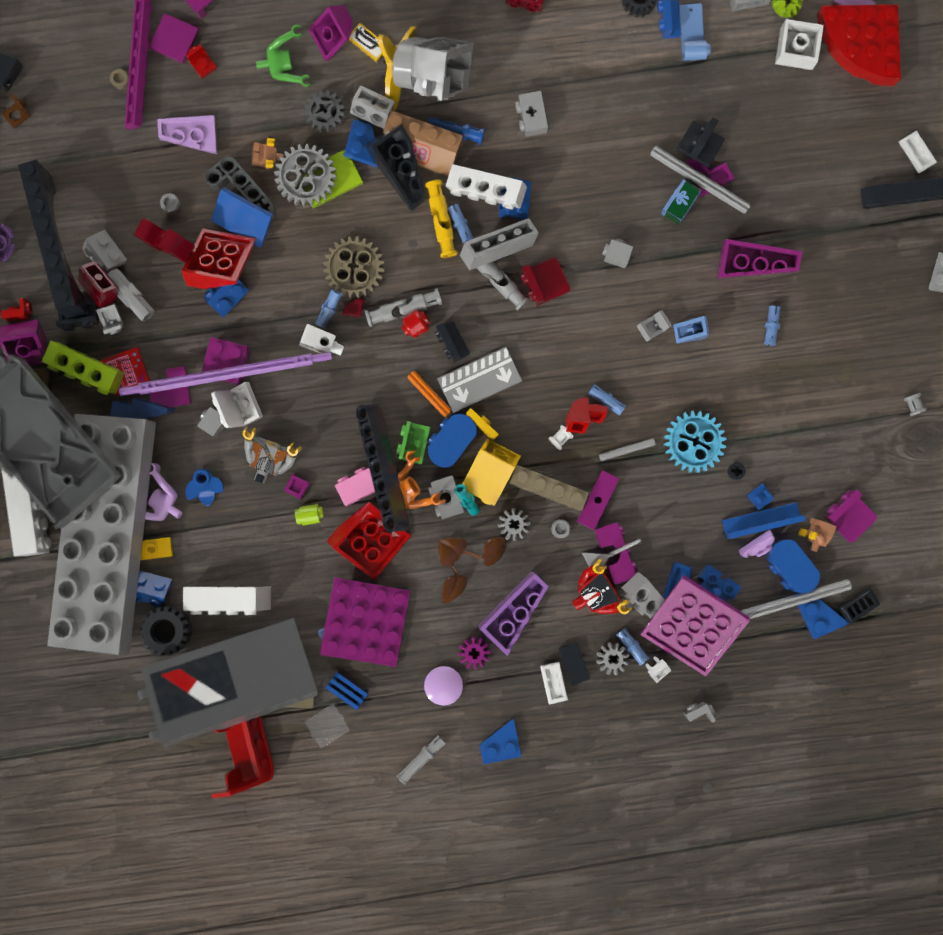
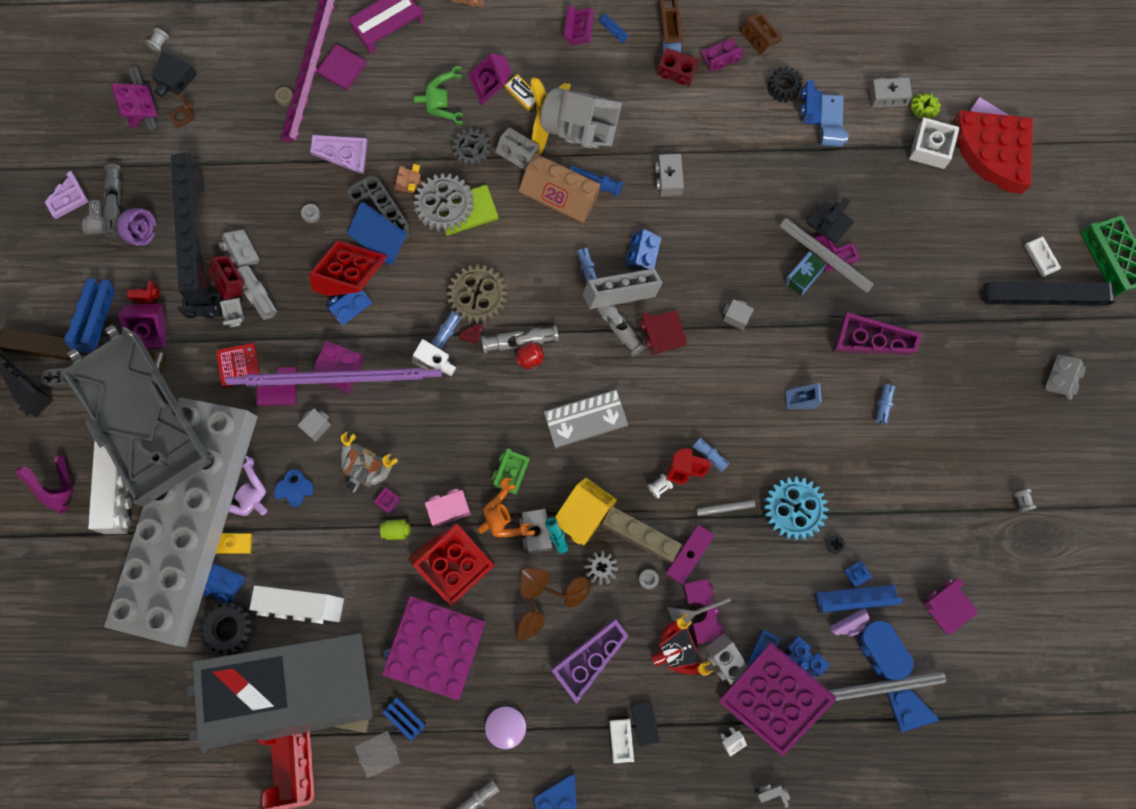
camera: 10 degrees right, 10 degrees down
lime brick [42,340,125,395] -> none
dark blue slope [110,398,176,419] -> none
dark red beam [133,218,195,263] -> none
red bracket [186,44,217,79] -> none
white bracket [211,382,263,428] -> none
blue wing [343,119,378,168] -> none
black beam [356,404,409,532] -> none
black wedge [364,124,427,211] -> none
orange axle [408,371,451,417] -> none
yellow piece [425,180,457,258] -> none
blue brick [428,414,476,468] -> none
black bracket [434,321,470,363] -> none
white brick [446,164,527,209] -> none
magenta gear [458,636,491,670] -> none
yellow plate [466,408,499,441] -> none
light grey gear [596,642,629,675] -> none
medium blue pin [616,628,649,665] -> none
light grey bracket [637,310,671,342] -> none
nougat piece [798,518,837,552] -> none
black slope [837,588,880,624] -> none

